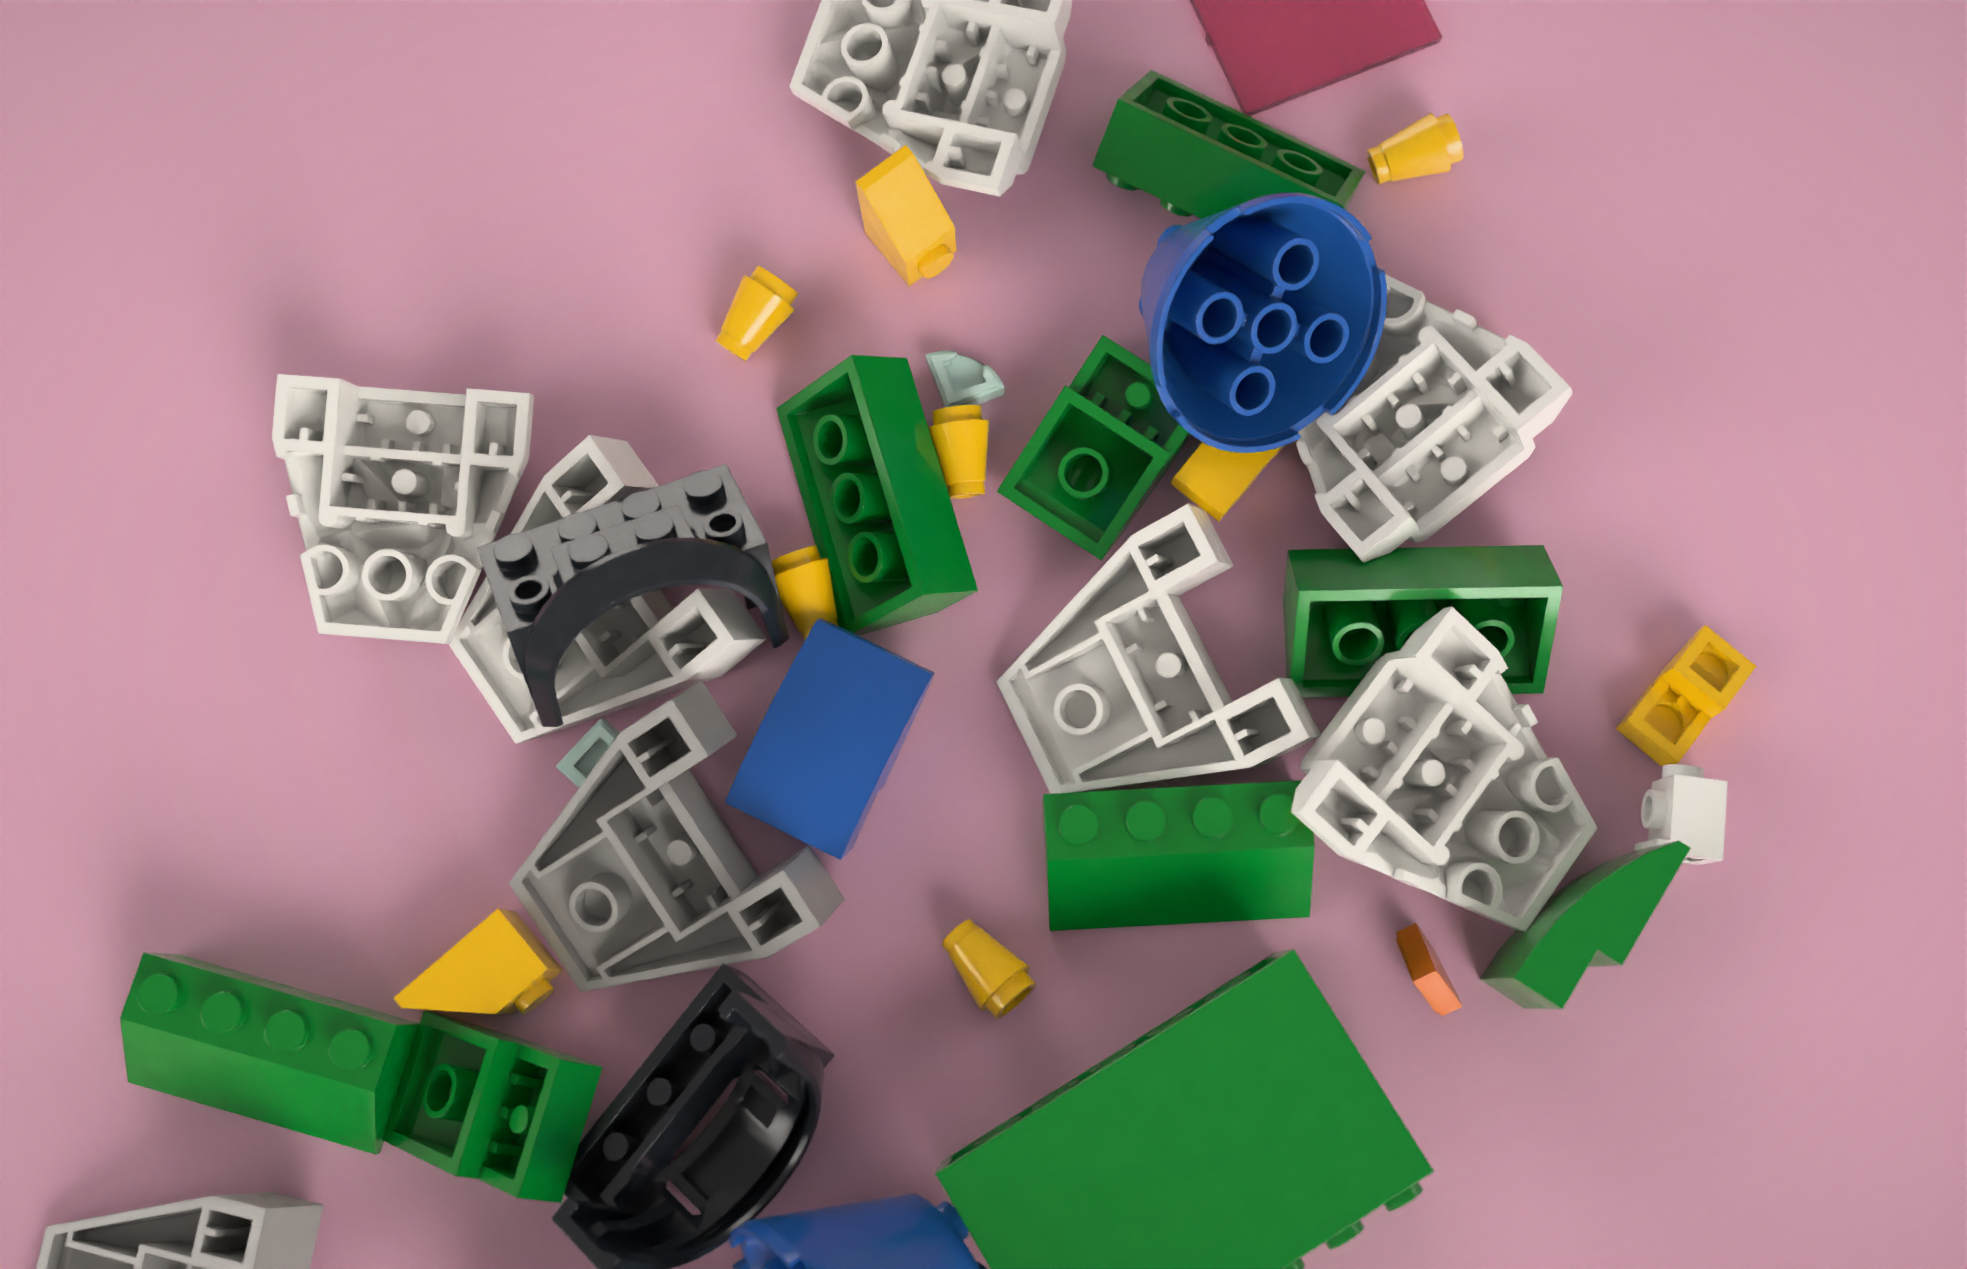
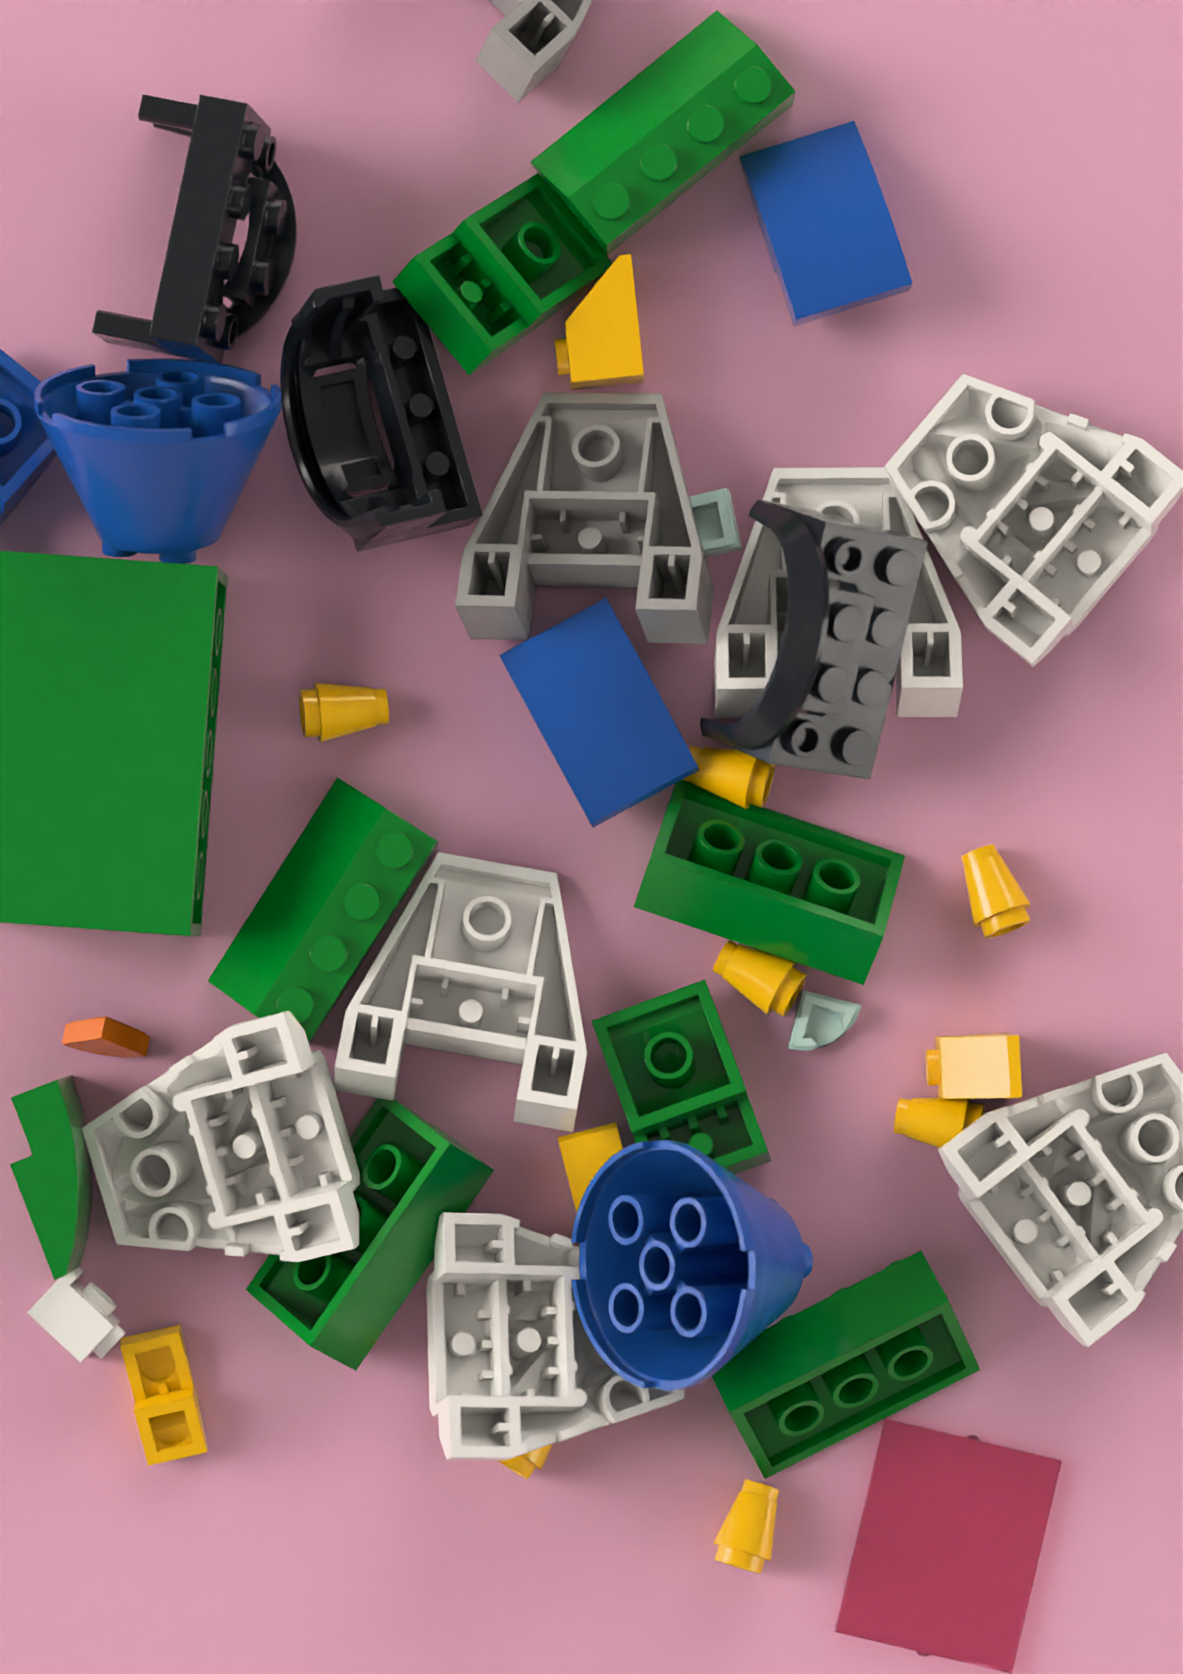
camera: 120 degrees right, 10 degrees up
none -> blue slope [739,121,913,326]
none -> yellow cone [894,1097,985,1148]

